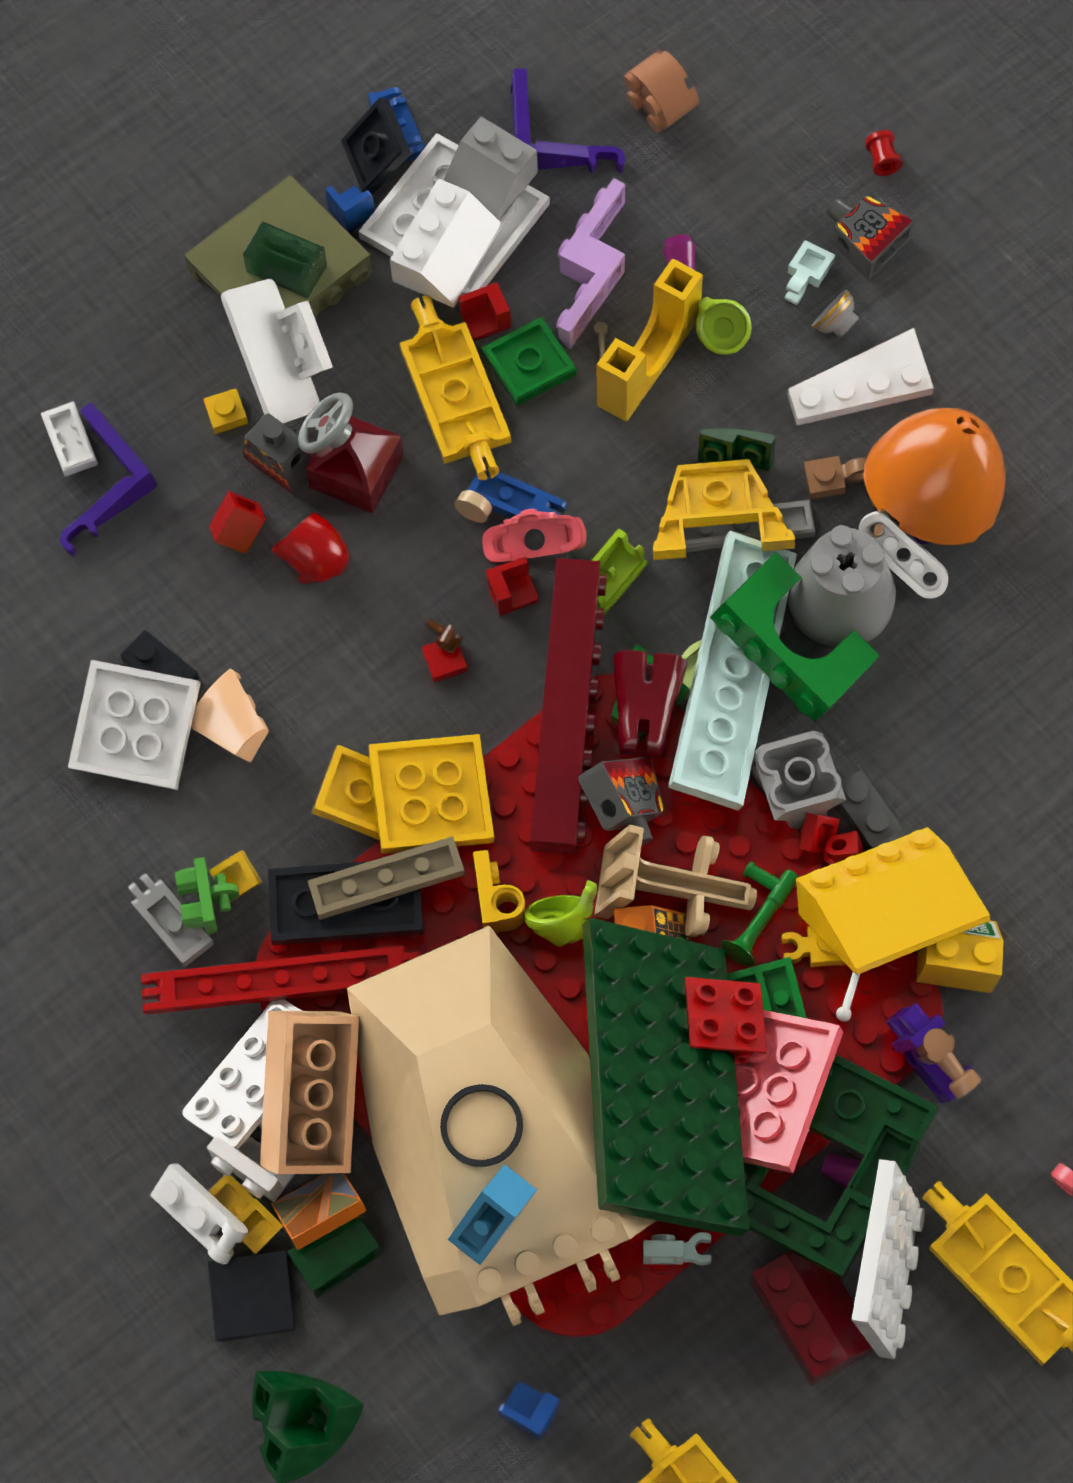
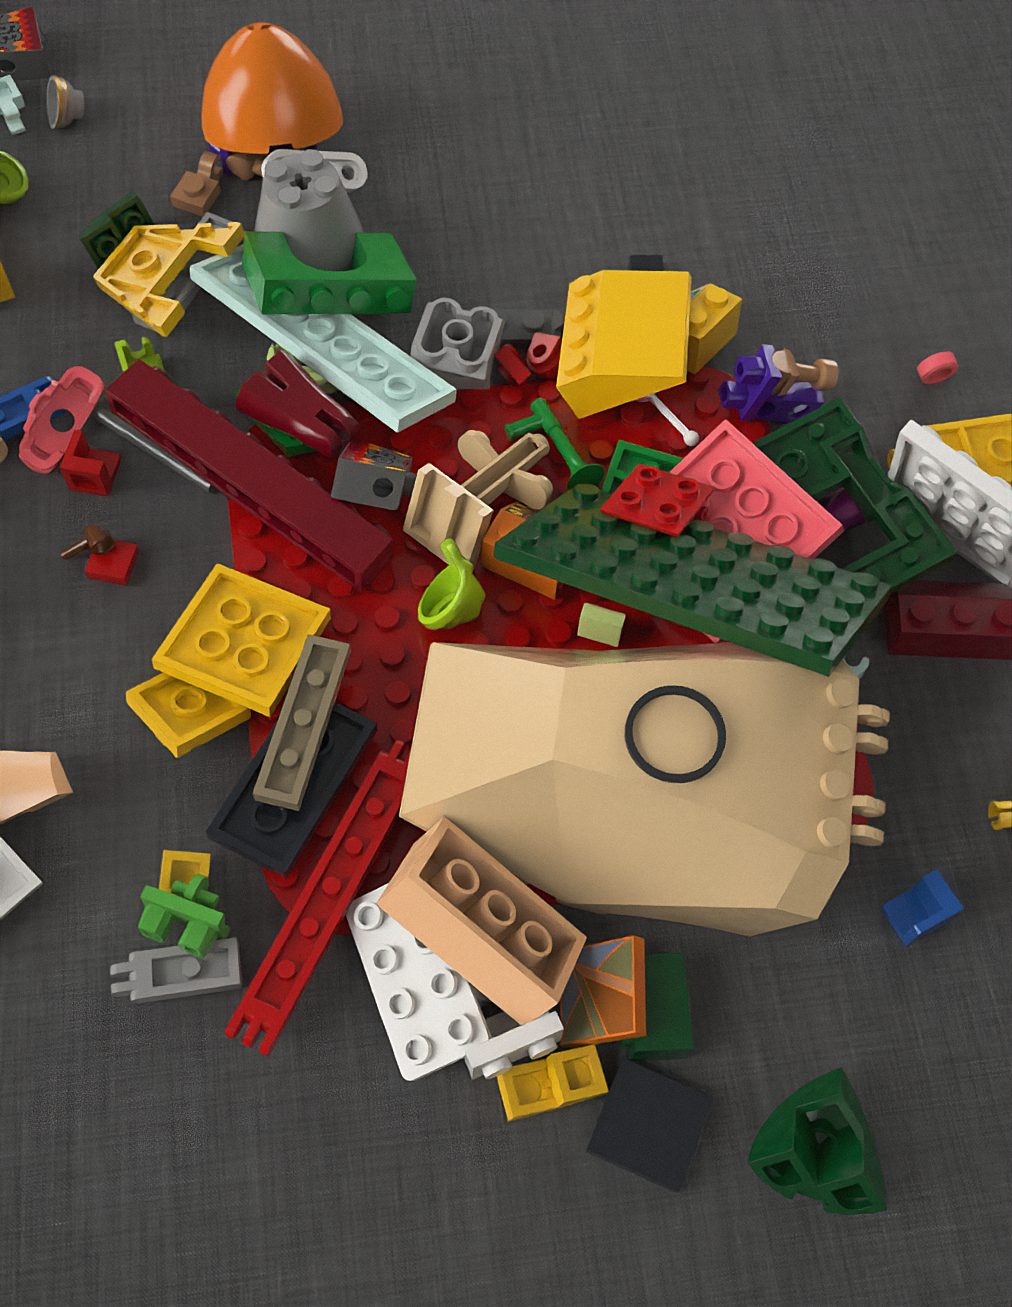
camera: 65 degrees left, 5 degrees down
white plate [150,1164,248,1264] -> none
dark azure slope [447,1164,537,1265] -> none
yellow plate [473,850,526,934] -> none
yellow plate [781,926,846,967] -> none
white wing [787,328,934,426] -> none
none -> black piece [629,255,664,271]

